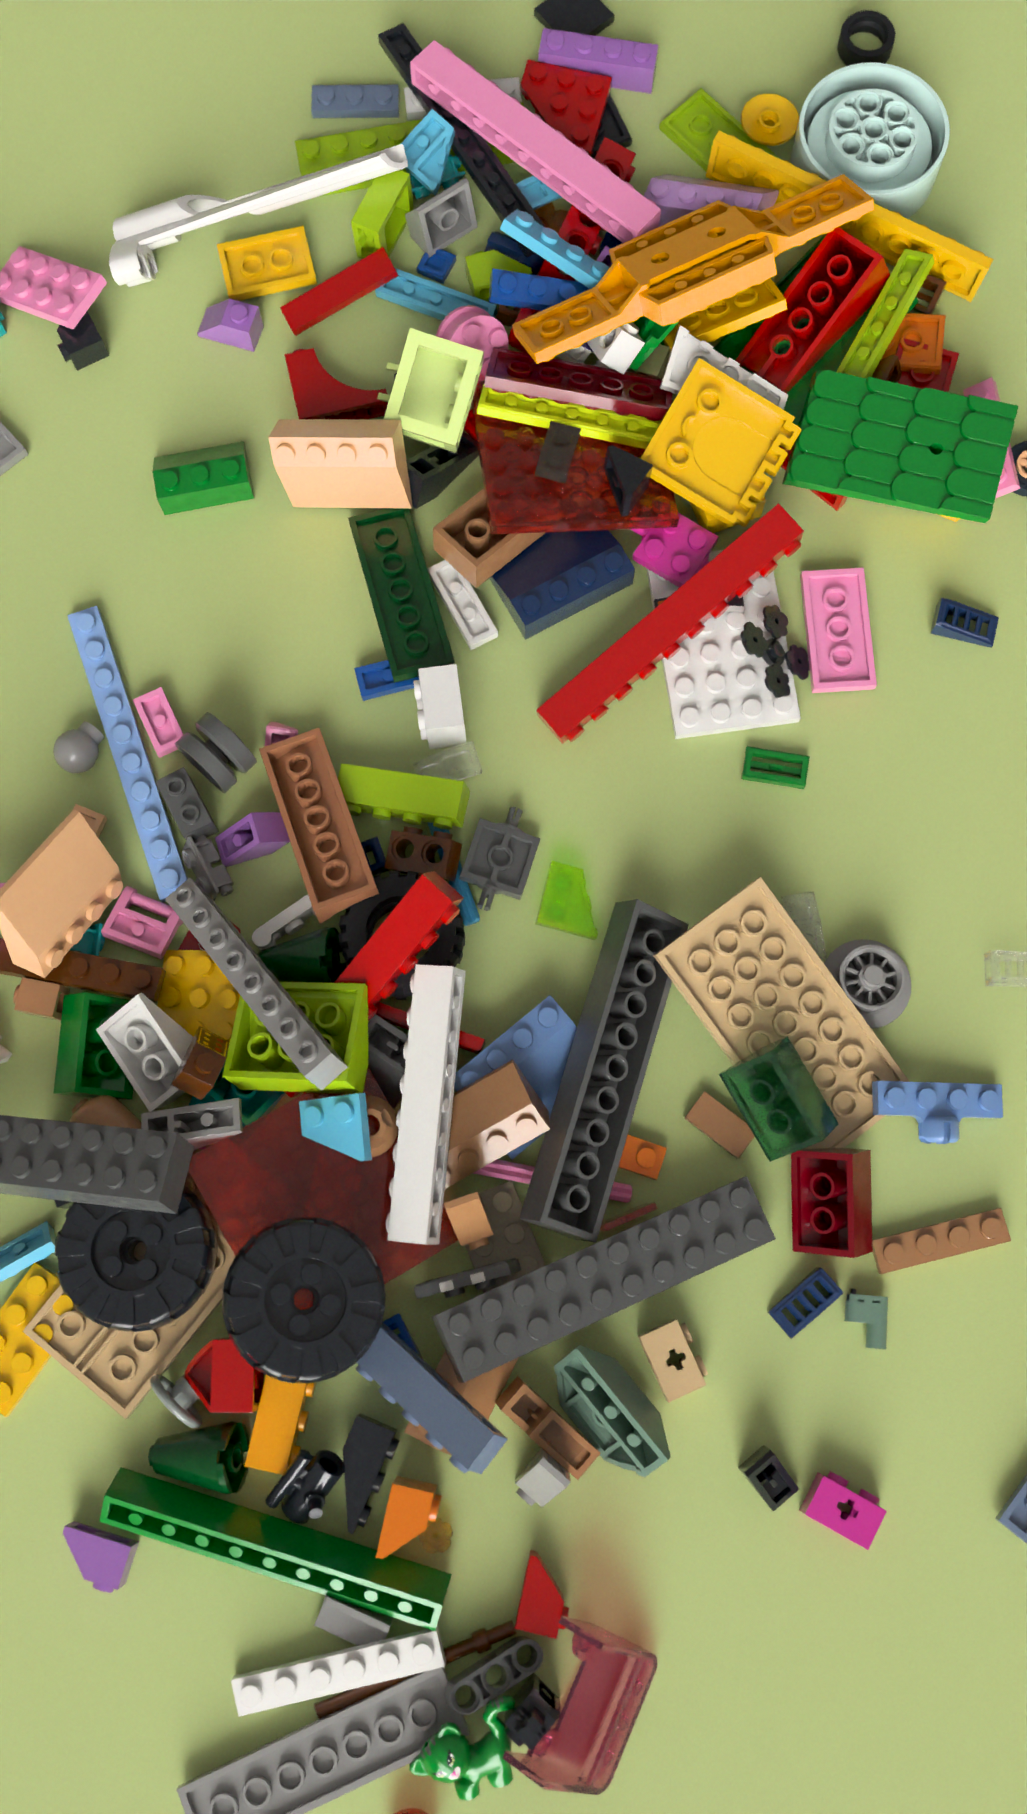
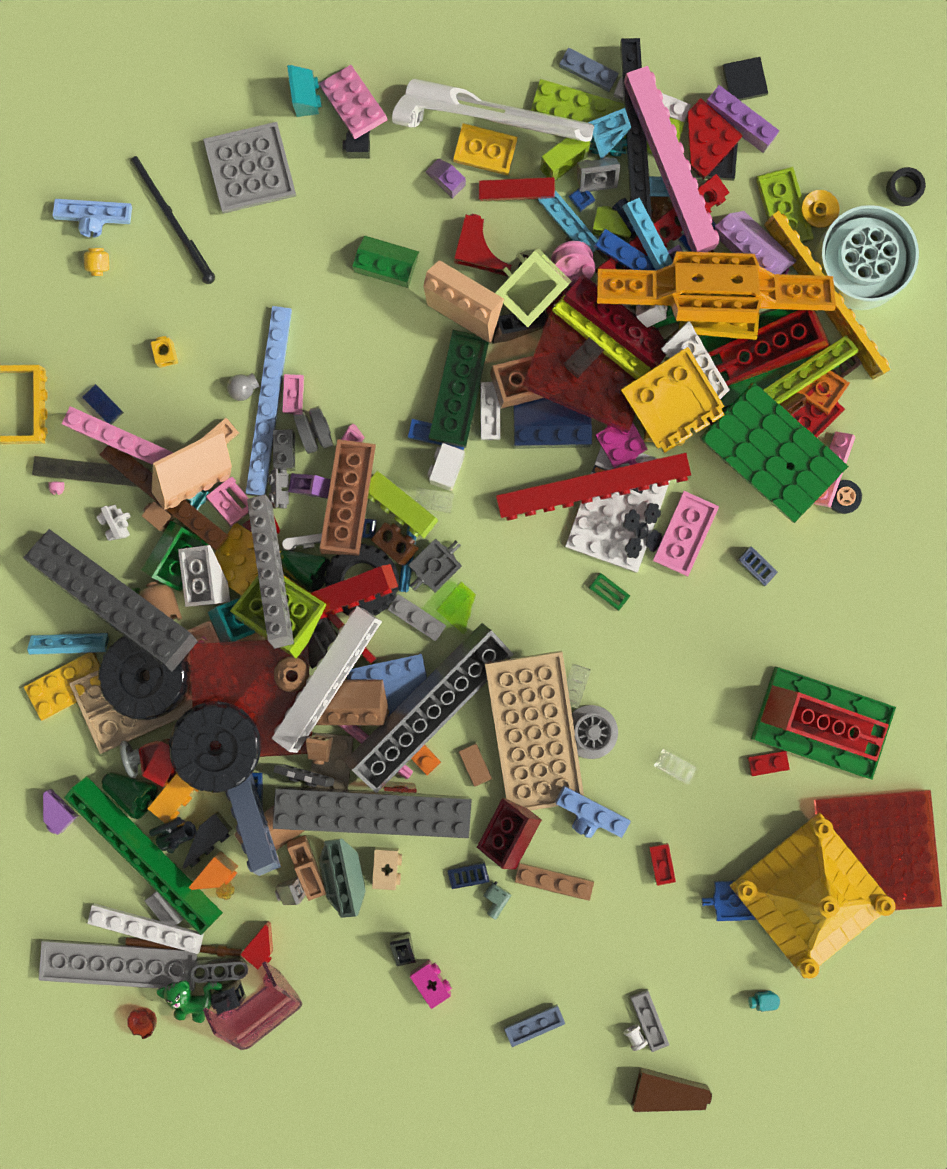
camera: 25 degrees right, 10 degrees up
light grey slope [141,1098,242,1150] -> none
reddish brown slope [171,1026,229,1100] -> none
medium azure wing [299,1093,372,1161] -> none
black slope [603,445,653,517] -> none
clear green slope [719,1036,839,1162] -> none
none -> light grey plate [388,594,446,641]

